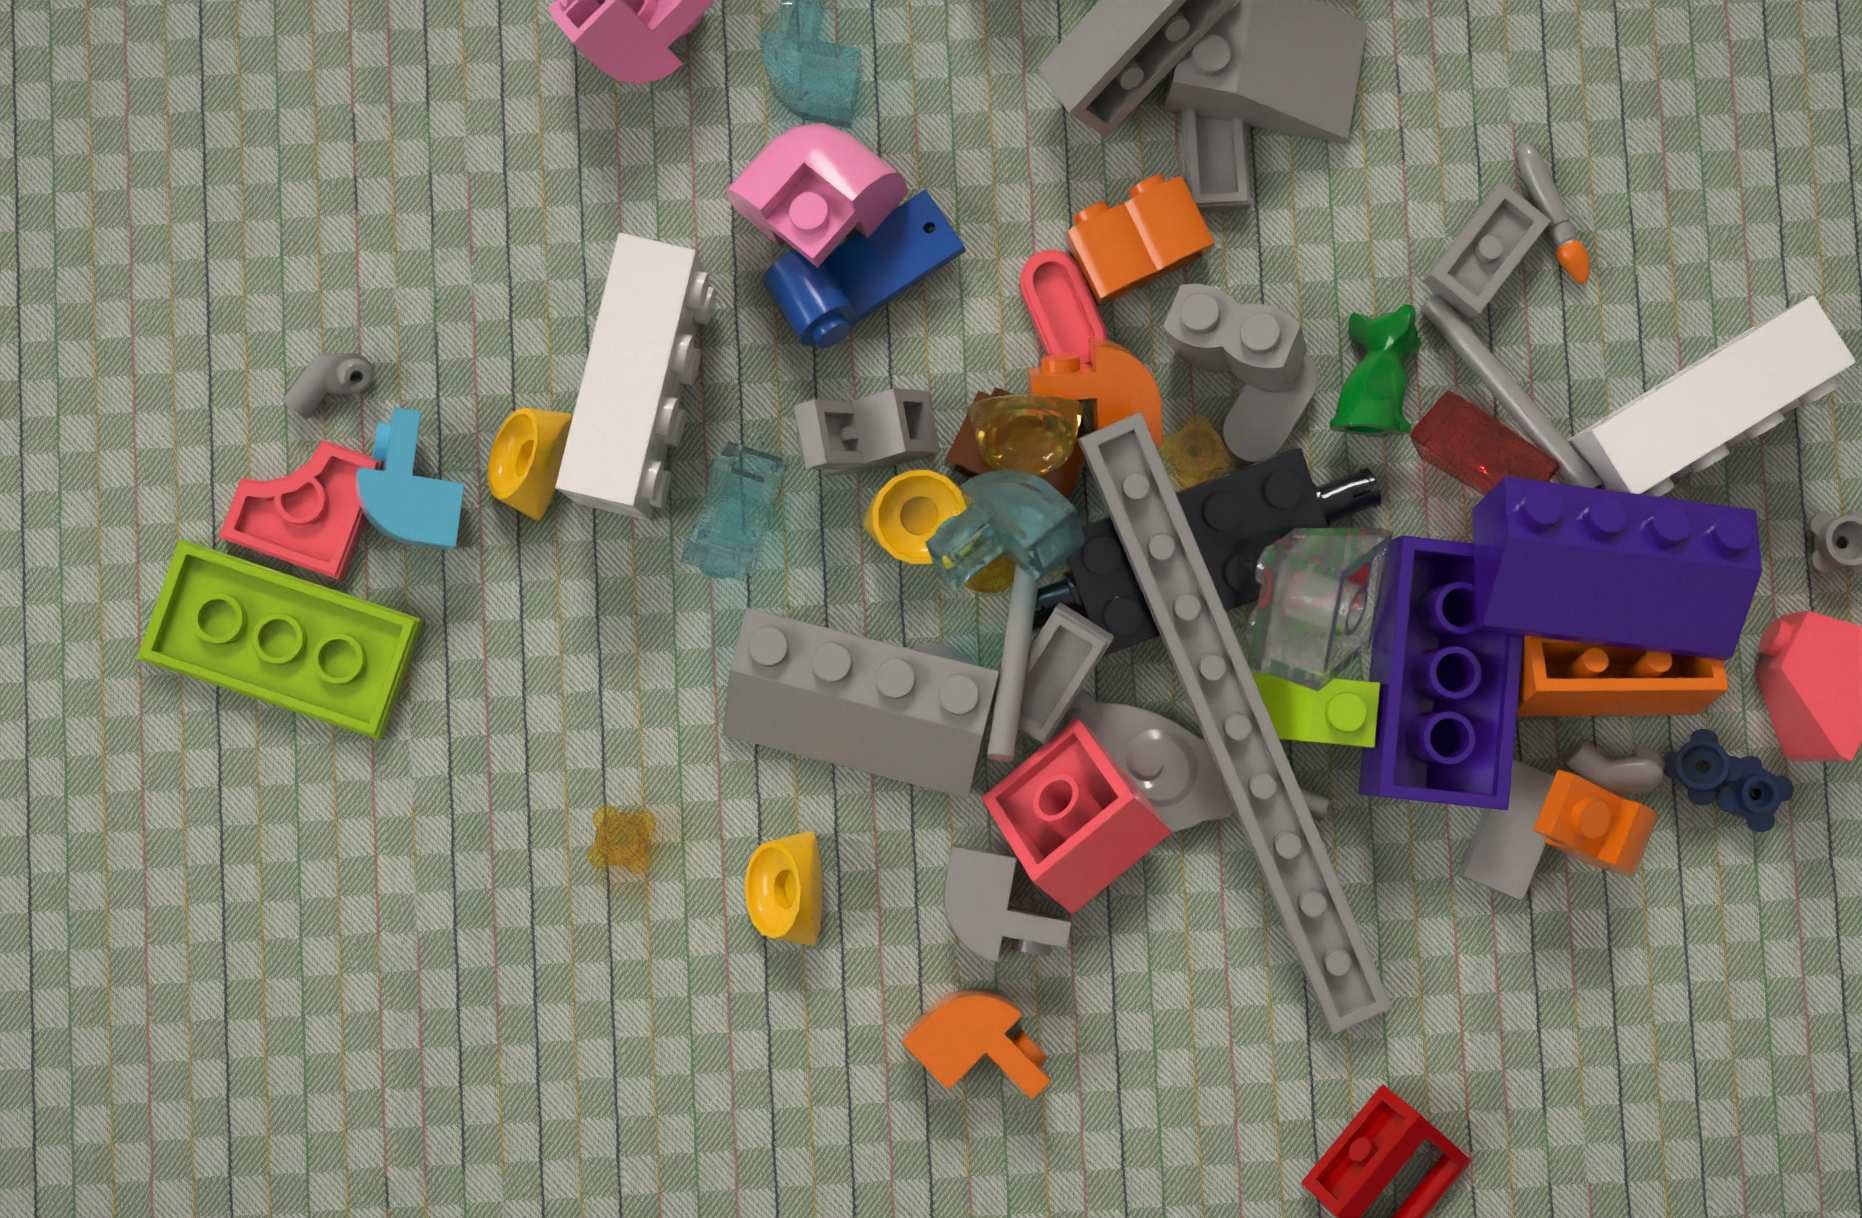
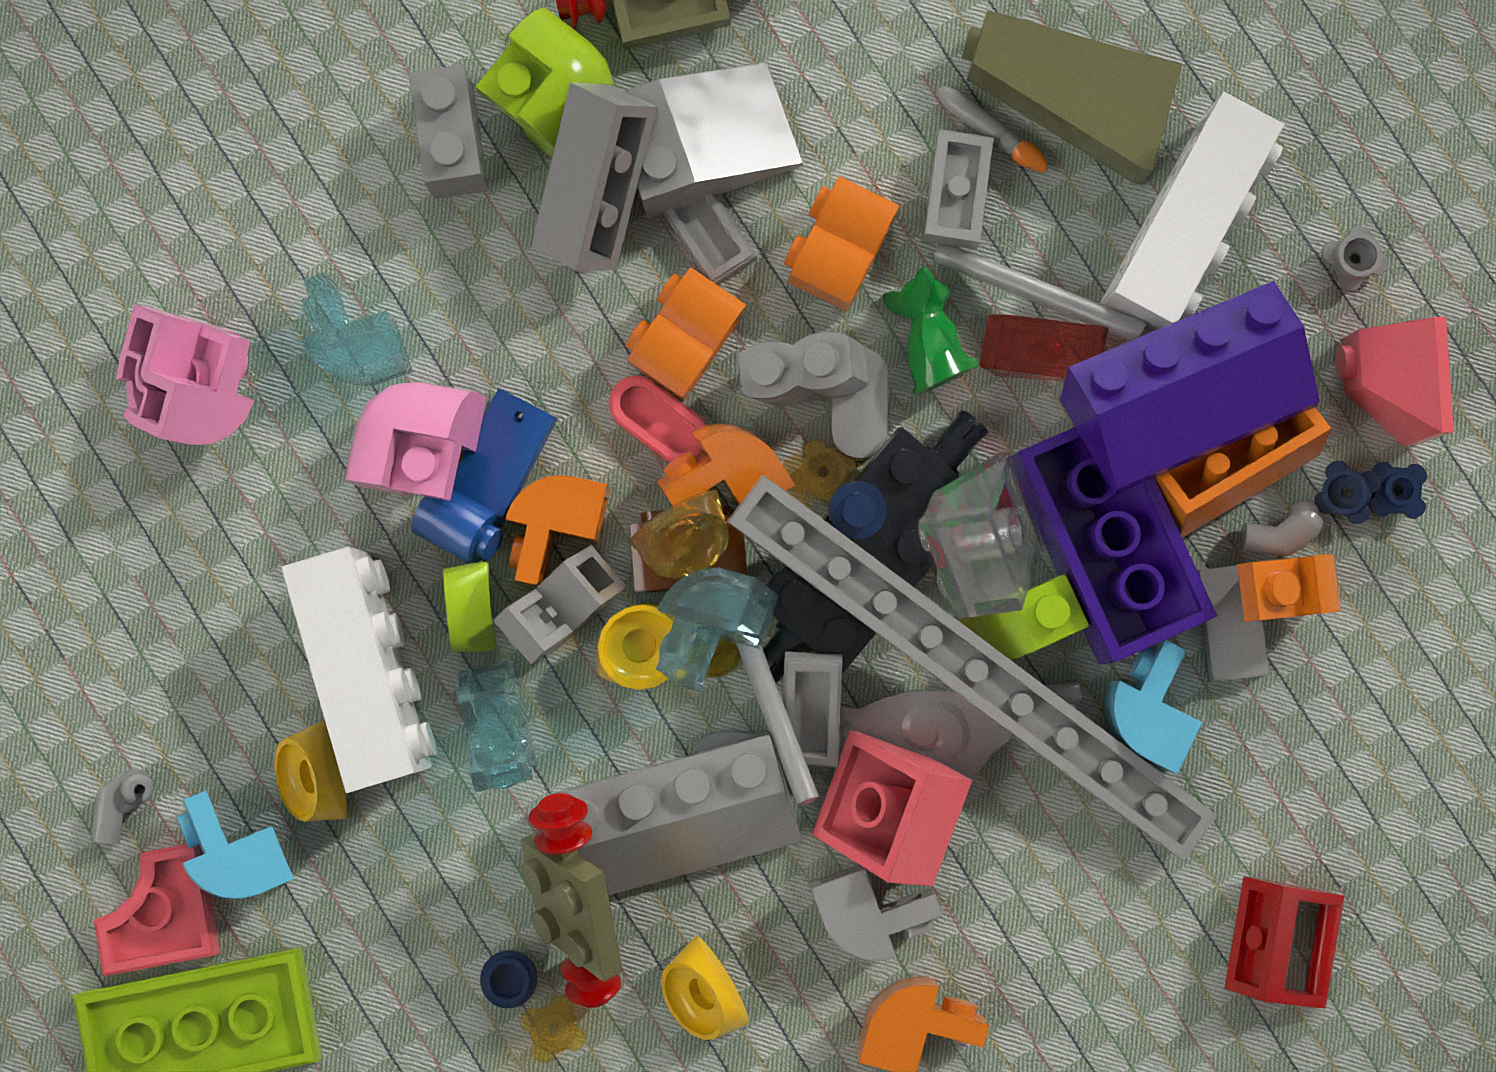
camera: 25 degrees left, 0 degrees up
none -> lime piece [443,562,497,652]
none -> dark blue plate [480,950,538,1008]
none -> orange brick [505,475,611,586]
none -> olive plate [521,793,623,1008]
none -> orange brick [784,176,900,312]
none -> dark blue plate [828,481,887,539]
none -> olive slope [961,10,1182,185]
none -> medium azure brick [1104,640,1203,774]

